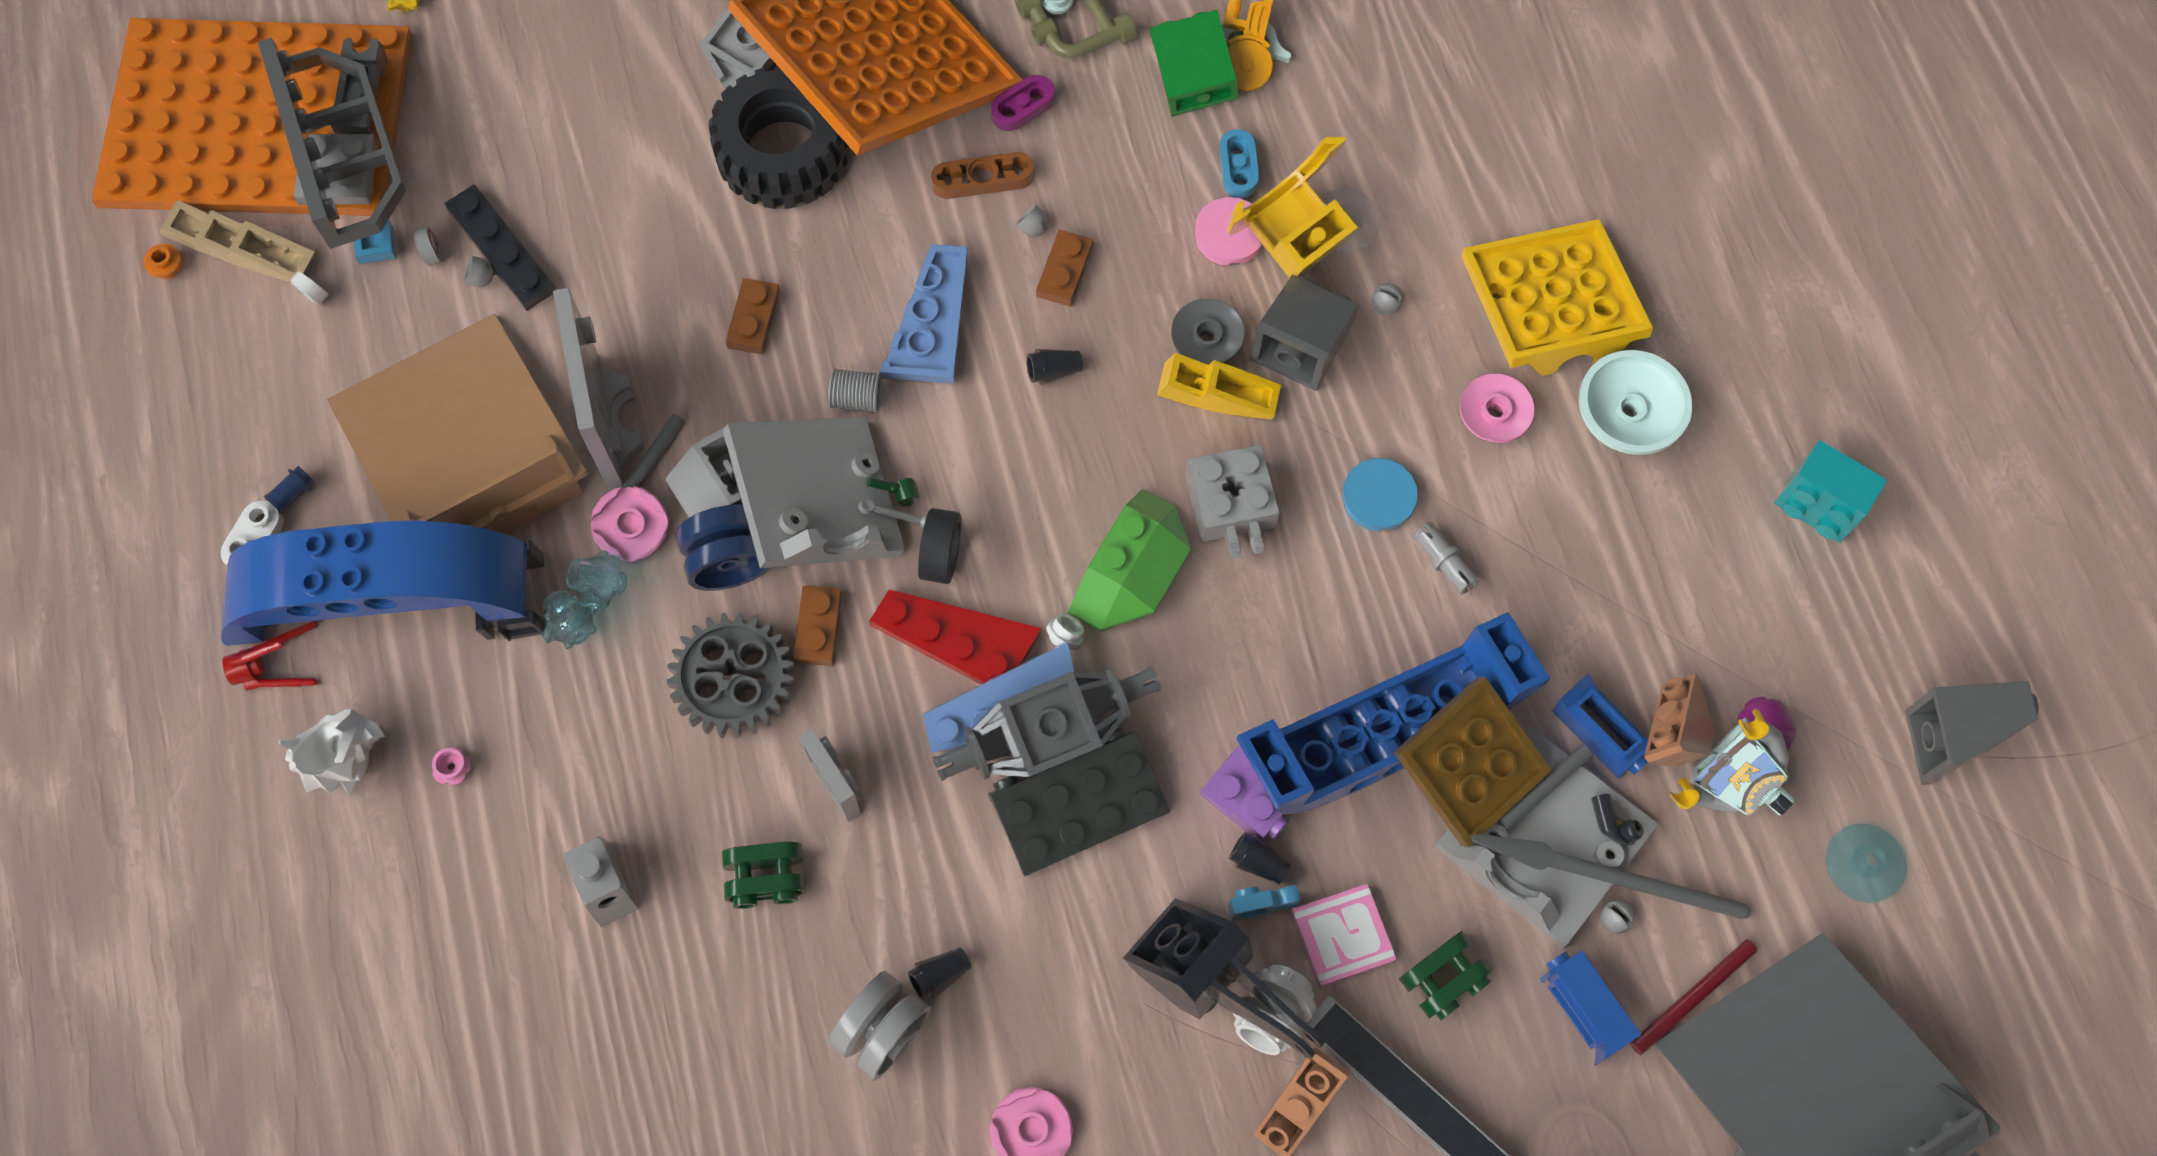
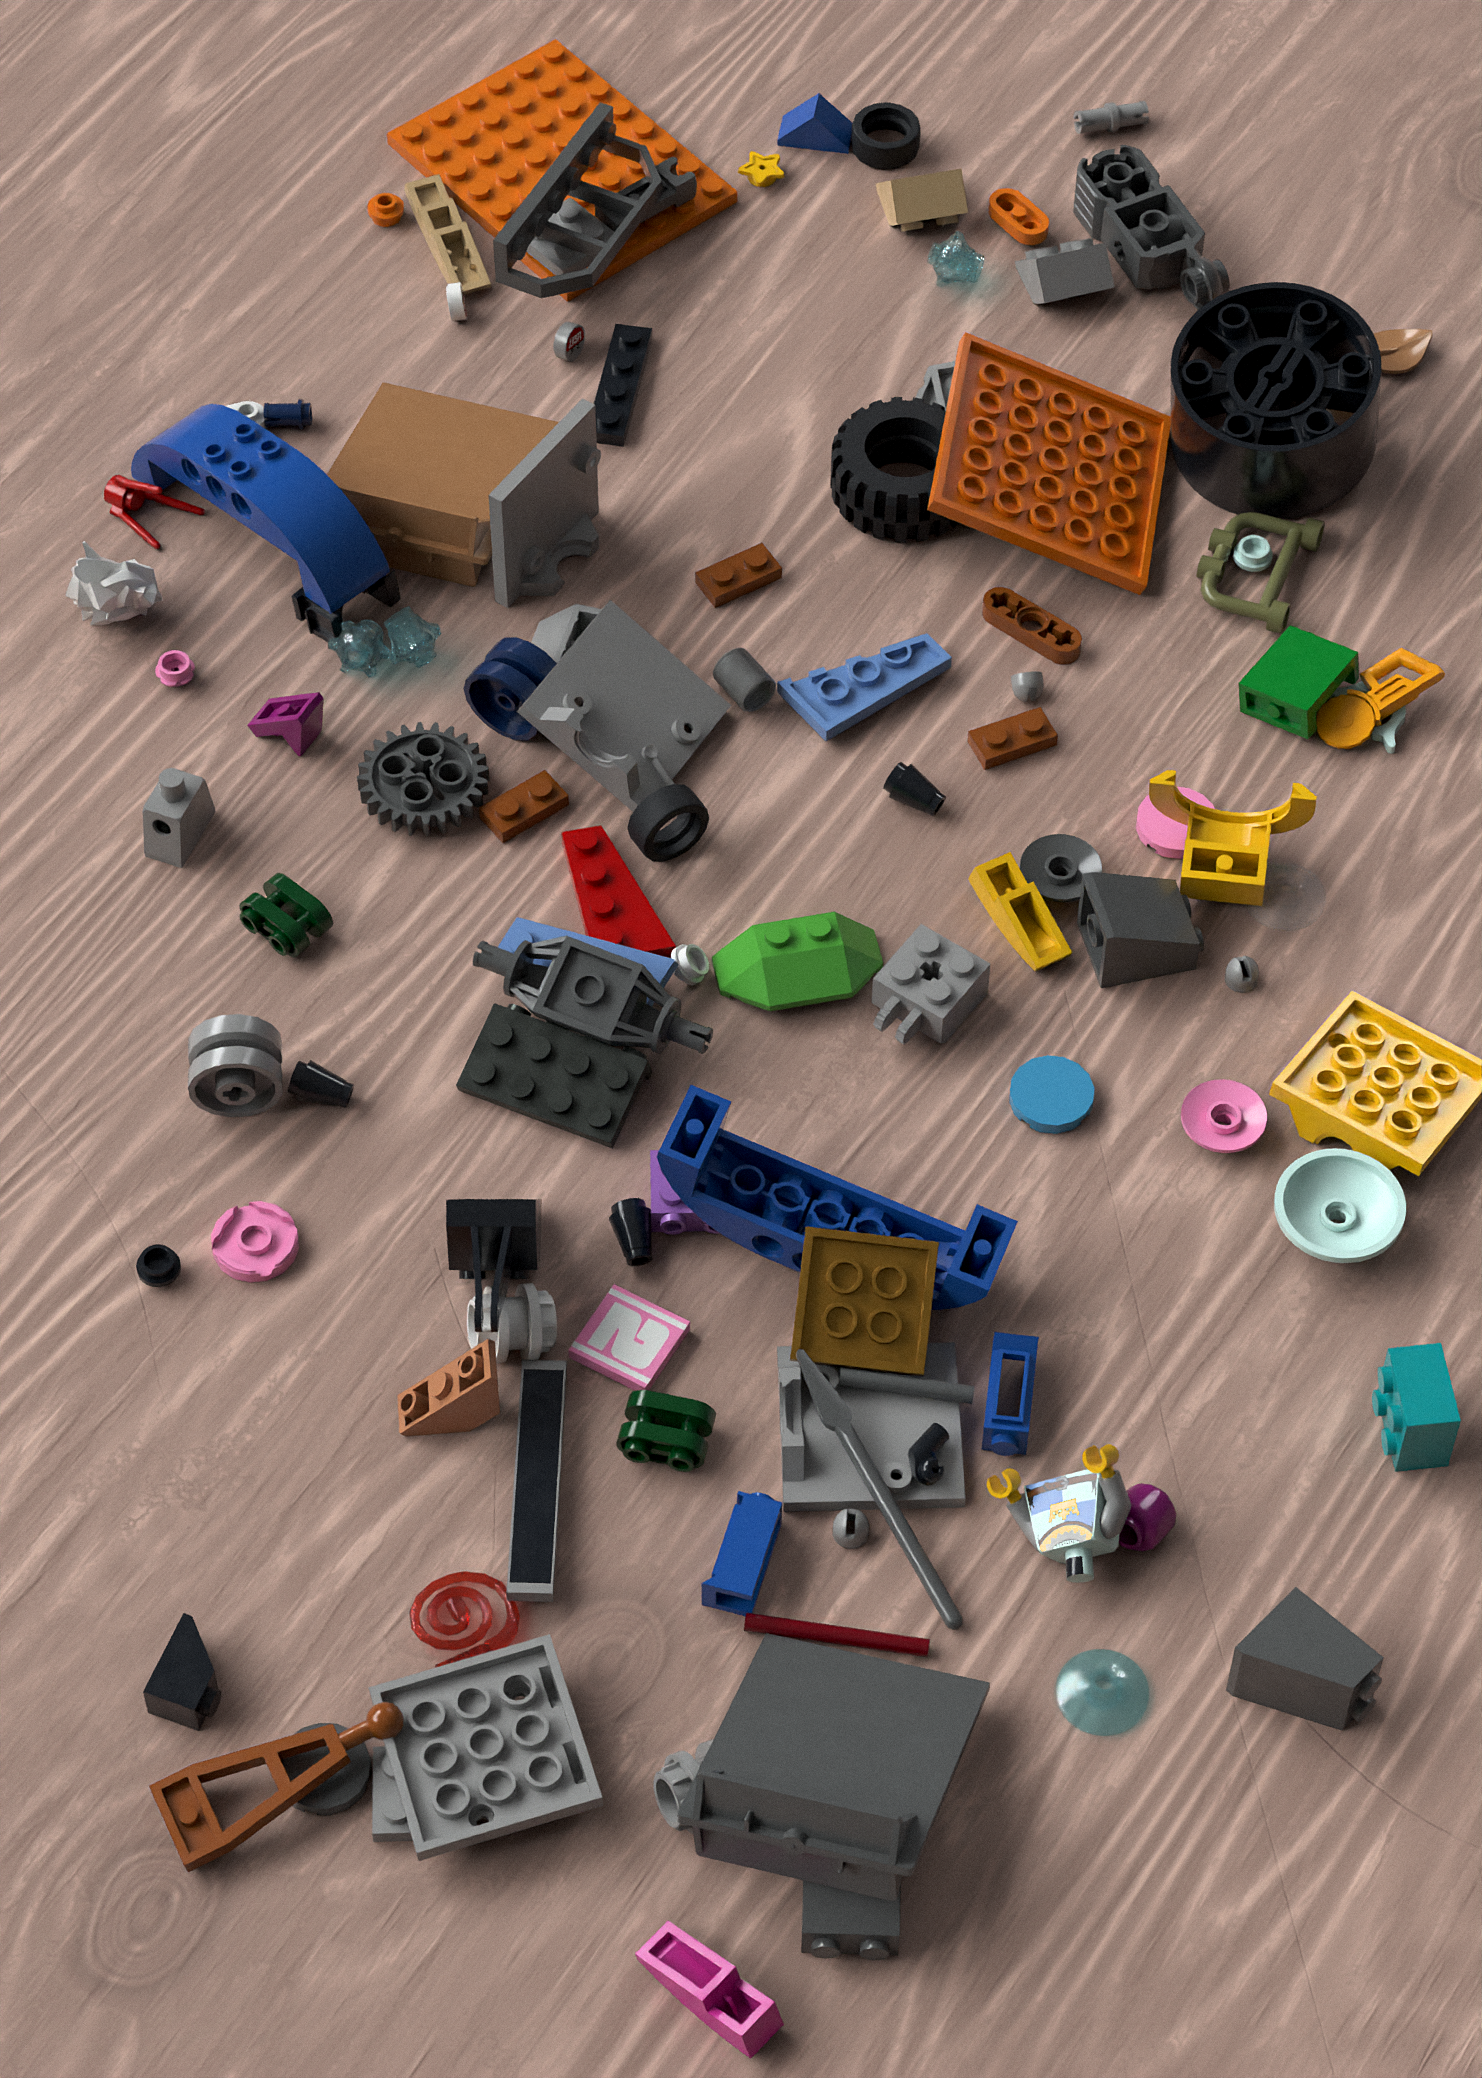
camera: 50 degrees right, 15 degrees down
dark azure plate [354,220,396,264] -> none
light grey hinge [463,255,493,287] -> none
bright pink tile [591,487,668,563] -> none
dark grey bar [622,414,685,488] -> none
light grey plate [798,729,862,822] -> none
dark green hand [866,477,920,507] -> none
magenta plate [991,75,1054,131] -> none
dark azure plate [1219,129,1259,198] -> none
dark azure plate [1228,885,1301,922] -> none
light grey pin [1413,522,1480,595] -> none
nougat slope [1644,673,1715,767] -> none
none -> magenta slope [247,692,324,756]

